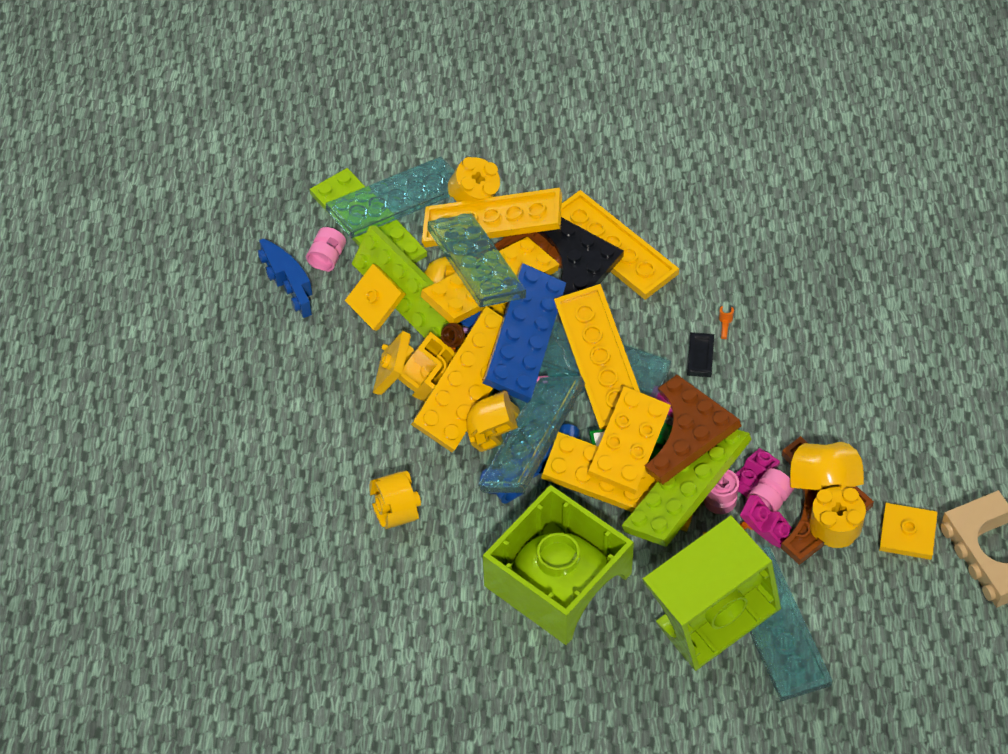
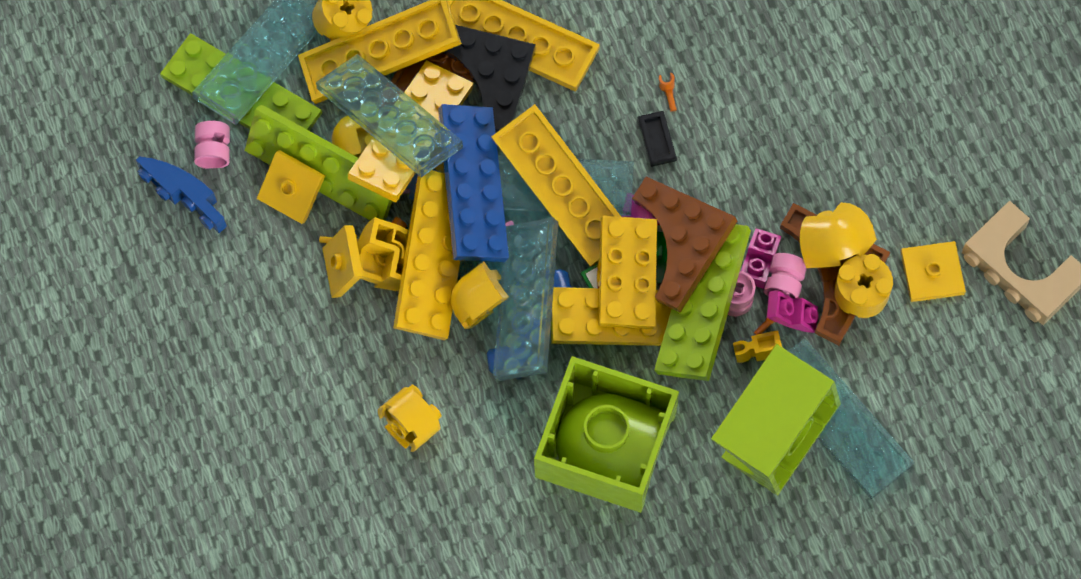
camera: 20 degrees left, 15 degrees up
reddish brown plate [441,323,465,348] -> none

